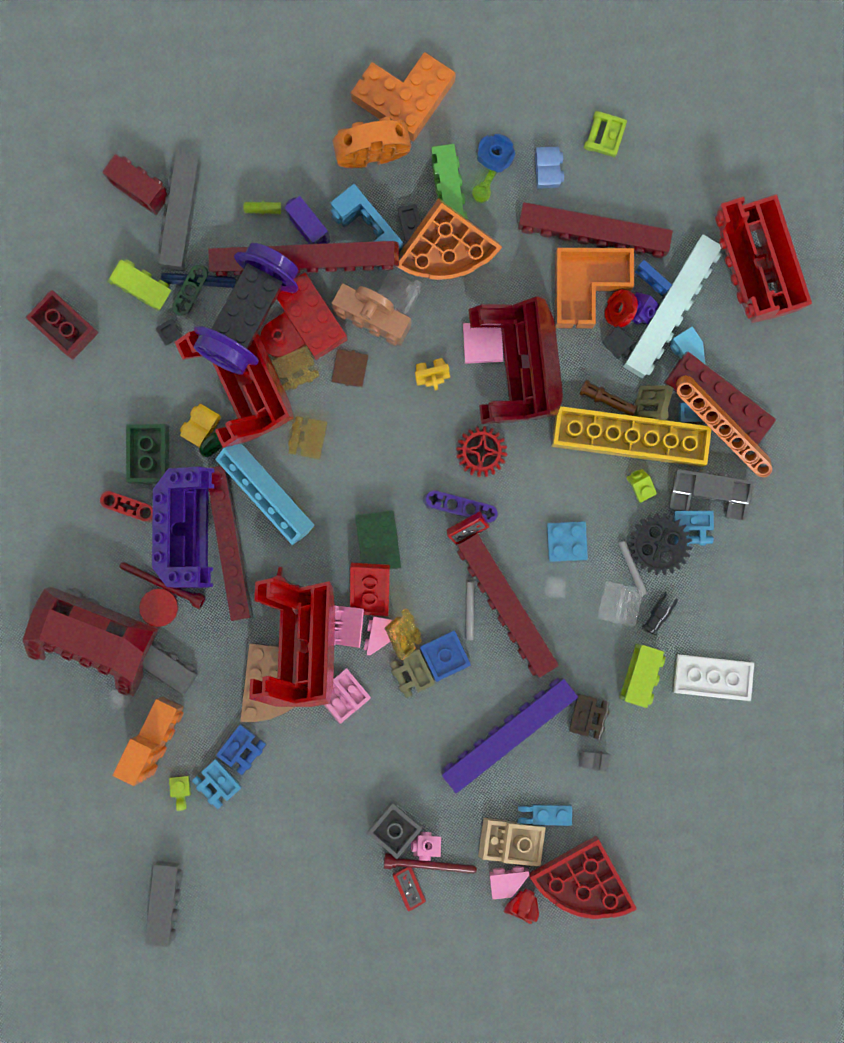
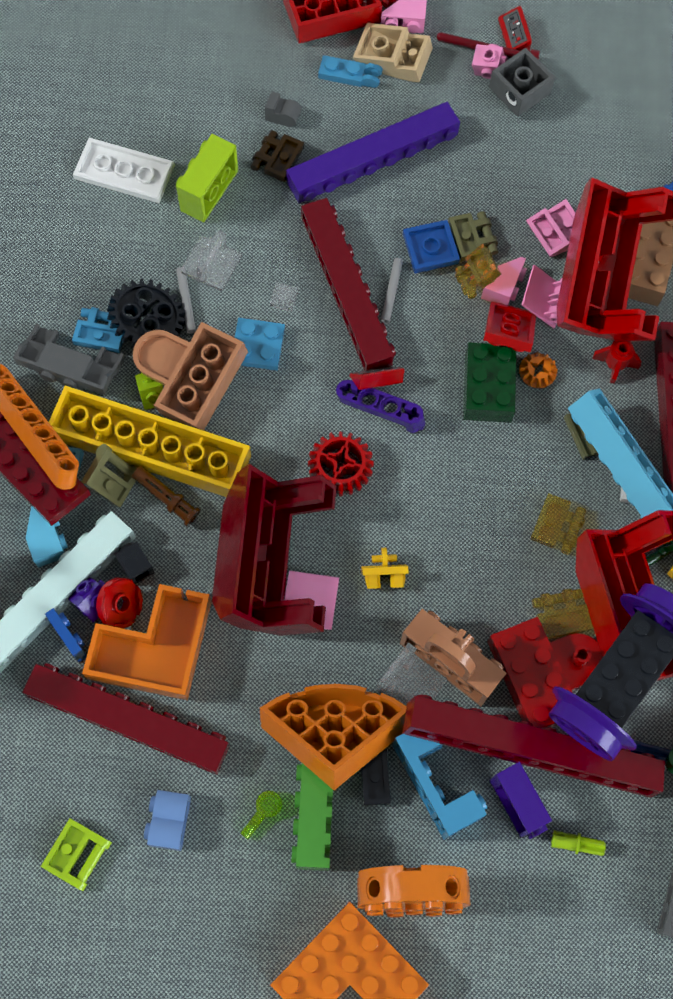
camera: 170 degrees left, 15 degrees down
reddish brown piece [332,349,369,388] -> none
blue plate [477,134,515,173] -> none
black piece [642,592,678,636] -> none
none -> nougat brick [133,322,248,431]
none -> orange gear [519,352,558,388]

